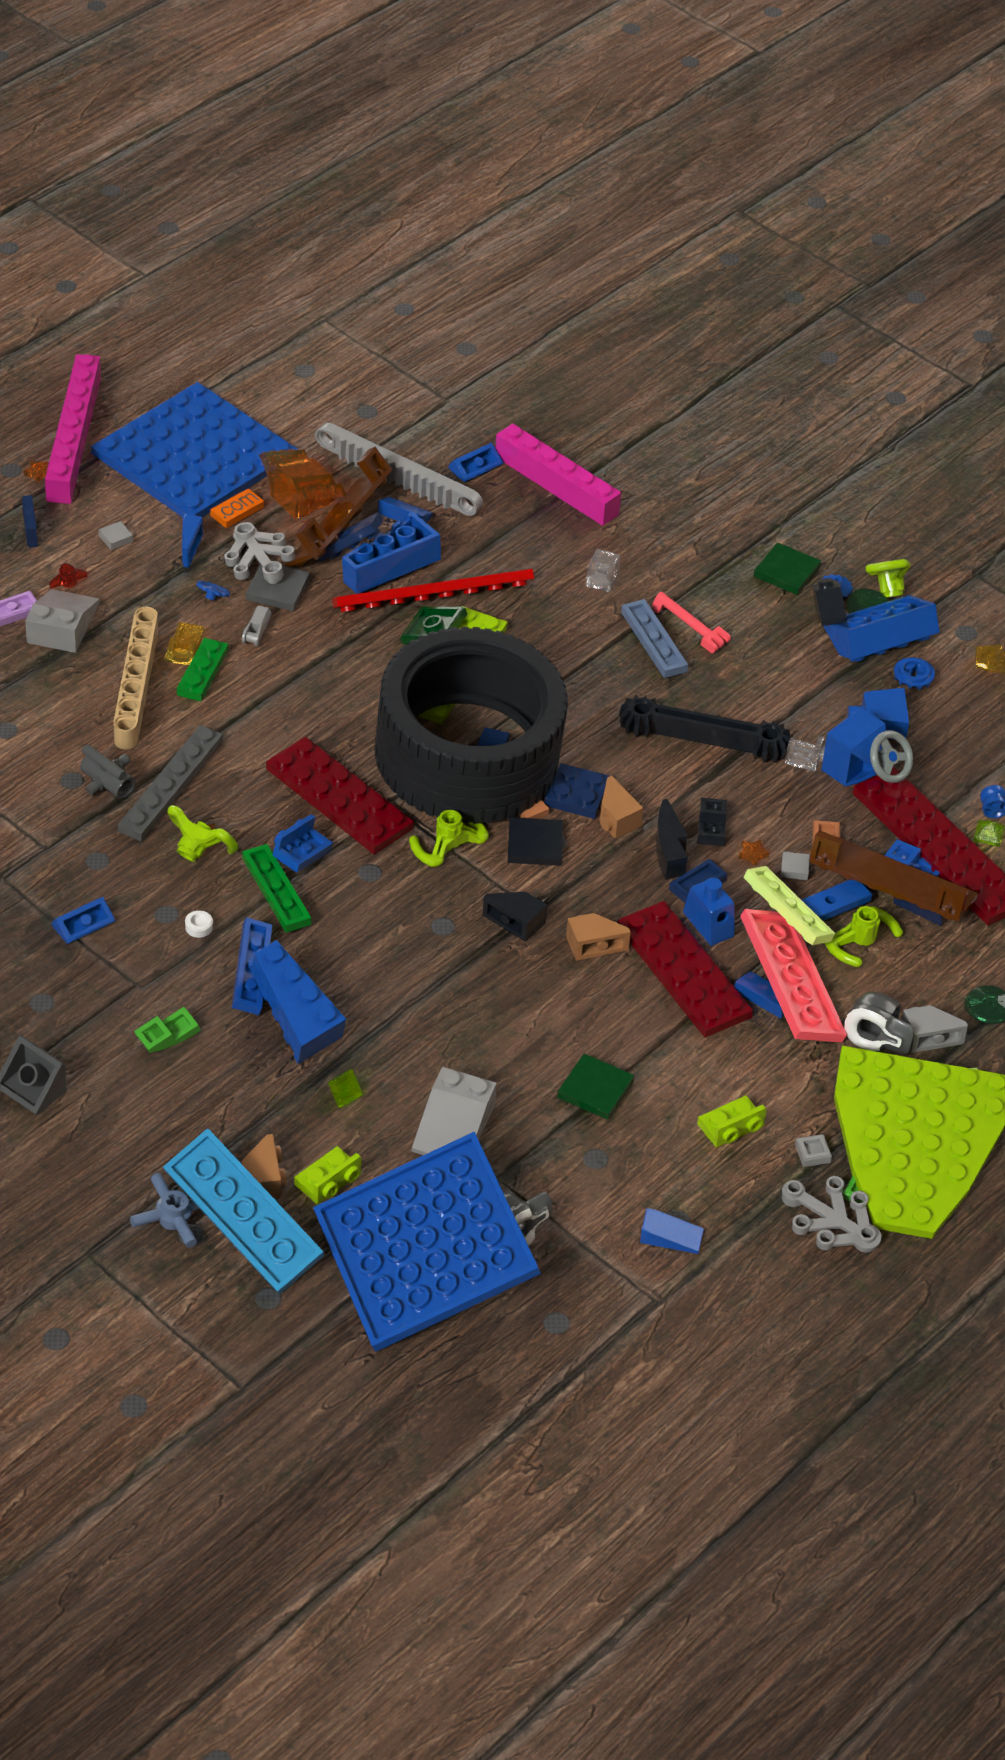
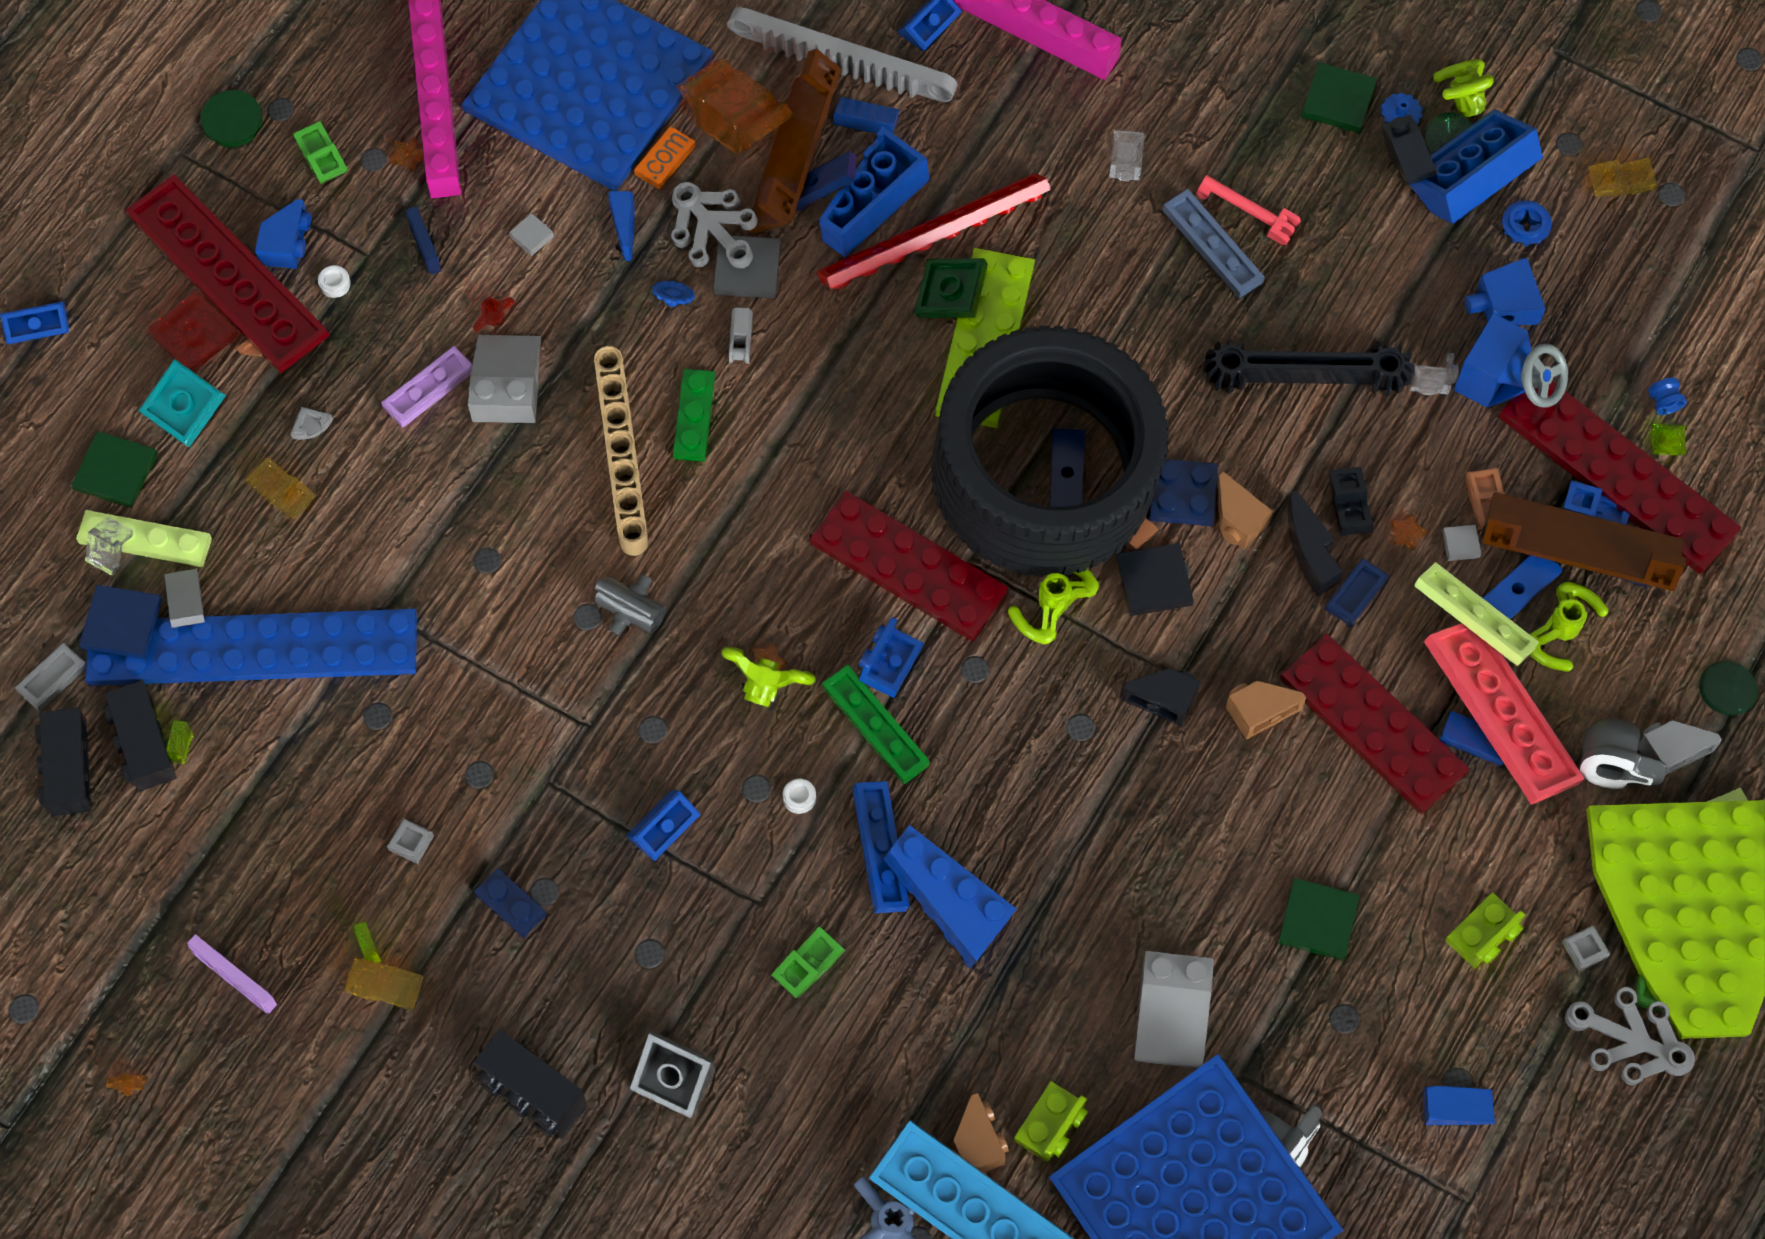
camera: 10 degrees left, 20 degrees up
dark grey plate [118,725,223,842] -> none
clear yellow slope [165,622,204,665] -> none
clear neon green slope [328,1069,363,1108] -> none
blue torso [683,878,734,946] -> none

